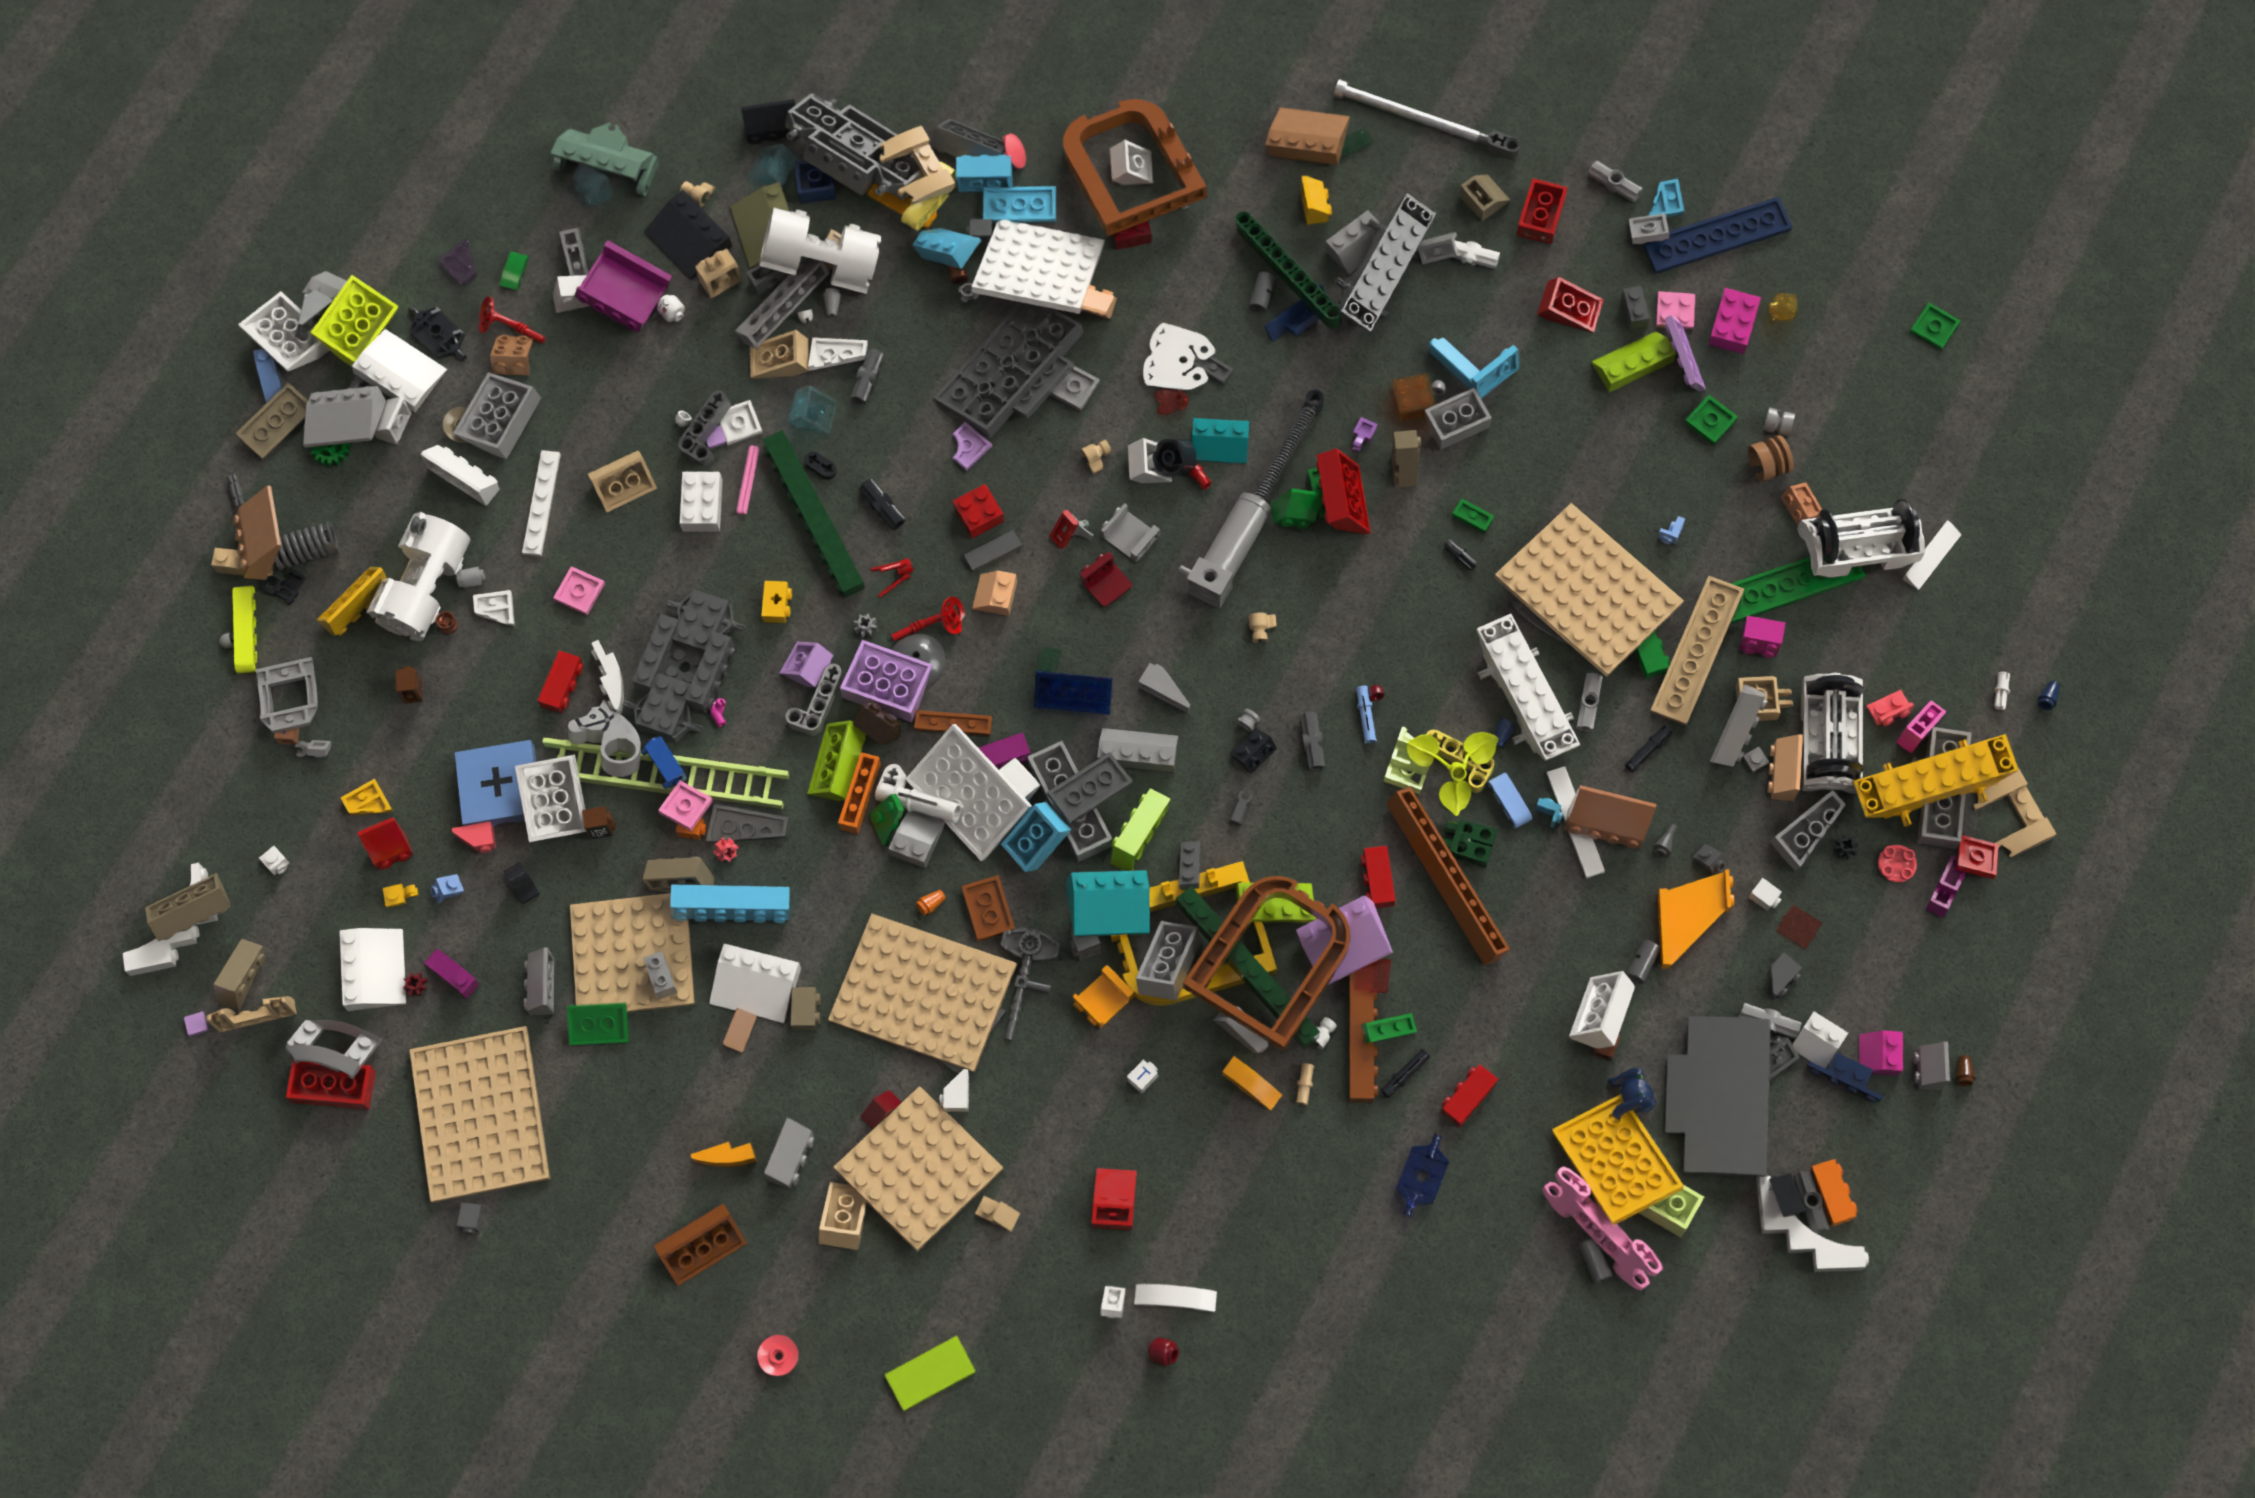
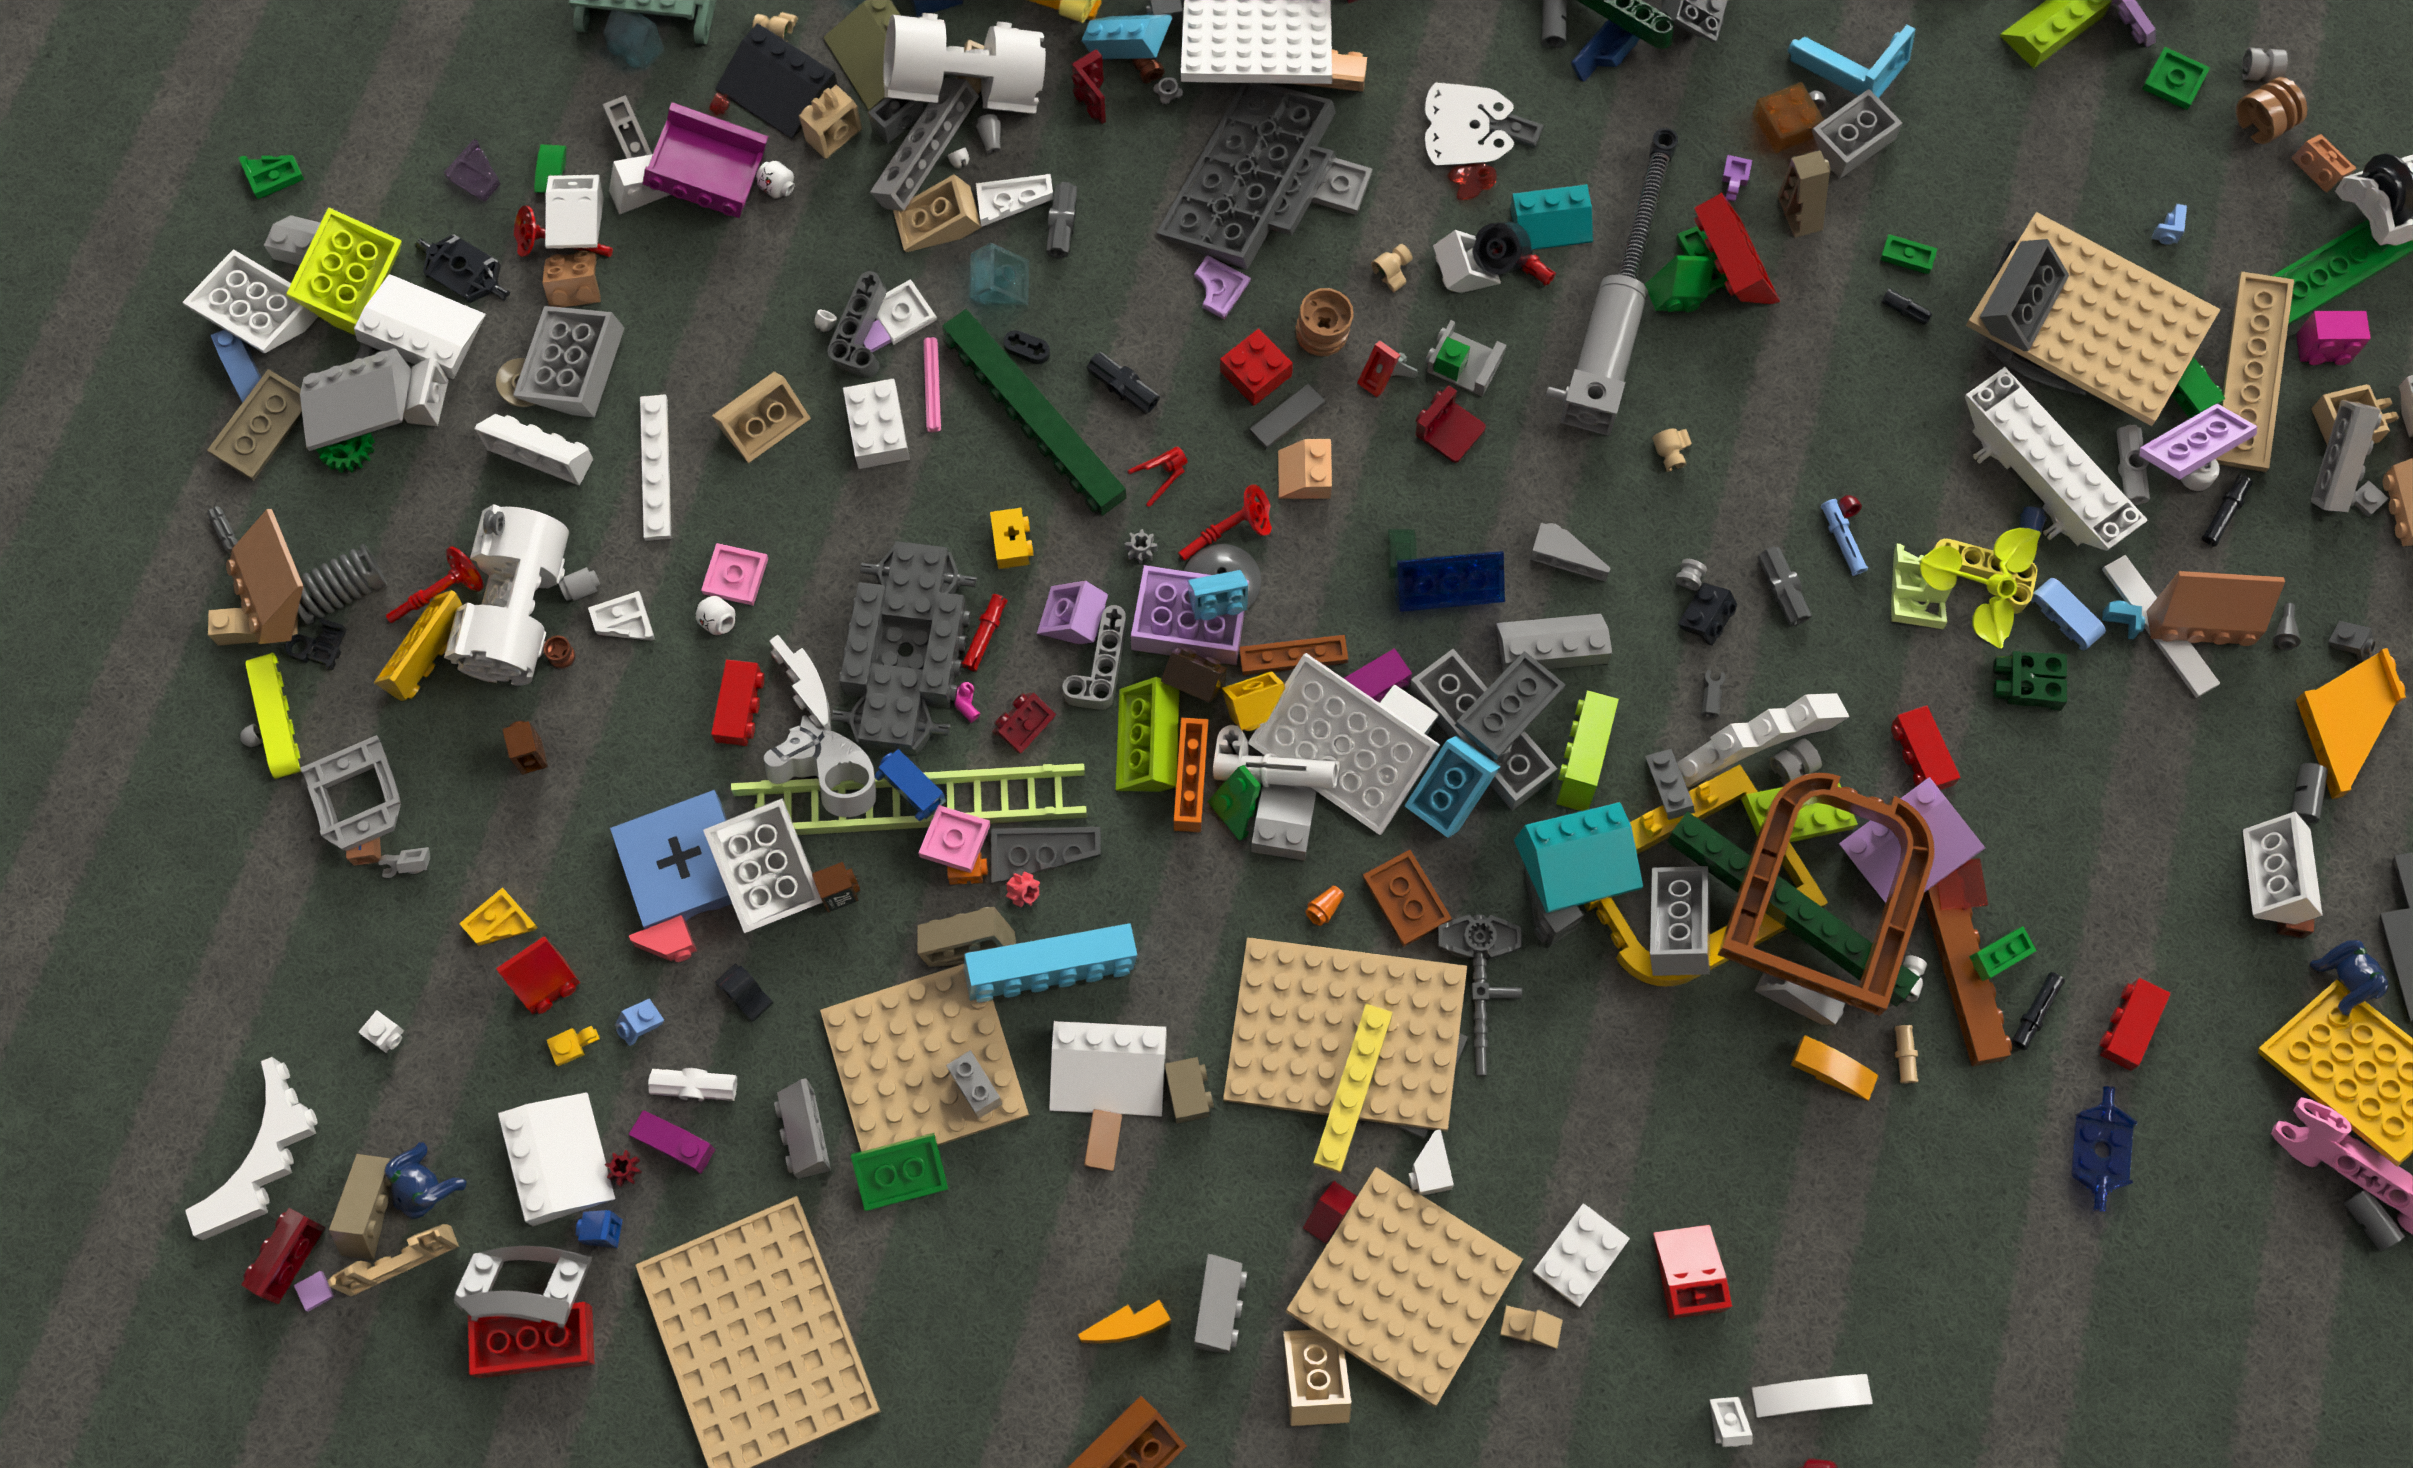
camera: 15 degrees left, 0 degrees up
dark tan slope [145,873,231,942] -> none
slope [295,289,333,338] -> none
light orange panel [1073,965,1135,1028] -> none
white brick [1127,1060,1158,1094] -> none
dark orange brick [1386,787,1510,966] -> none
none -> green wing [239,155,305,199]
none -> dark red slope [241,1208,326,1304]
none -> dark blue hair [384,1142,467,1219]
none -> red dish [386,546,484,623]
none -> white slope [545,175,603,249]
none -> blue slope [576,1210,623,1248]
none -> white piece [648,1068,737,1101]
none -> white head [696,596,736,635]
none -> clear red plate [709,92,730,116]
none -> red pin [962,594,1008,672]
none -> dark red bracket [992,692,1056,754]
none -> dark red bracket [1071,49,1106,124]
none -> medium azure slope [1188,570,1248,620]
none -> yellow slope [1222,672,1285,731]
none -> medium nougat wheel [1295,288,1354,356]
none -> light yellow plate [1314,1004,1393,1173]
none -> green brick [1434,337,1470,381]
none -> white plate [1533,1203,1630,1308]
none -> white arch [1677,694,1849,787]
none -> light grey wheel [1770,738,1822,786]
none -> dark grey slope [1980,239,2069,351]
none -> lavender plate [2139,404,2257,480]
none -> white head [2181,459,2220,491]

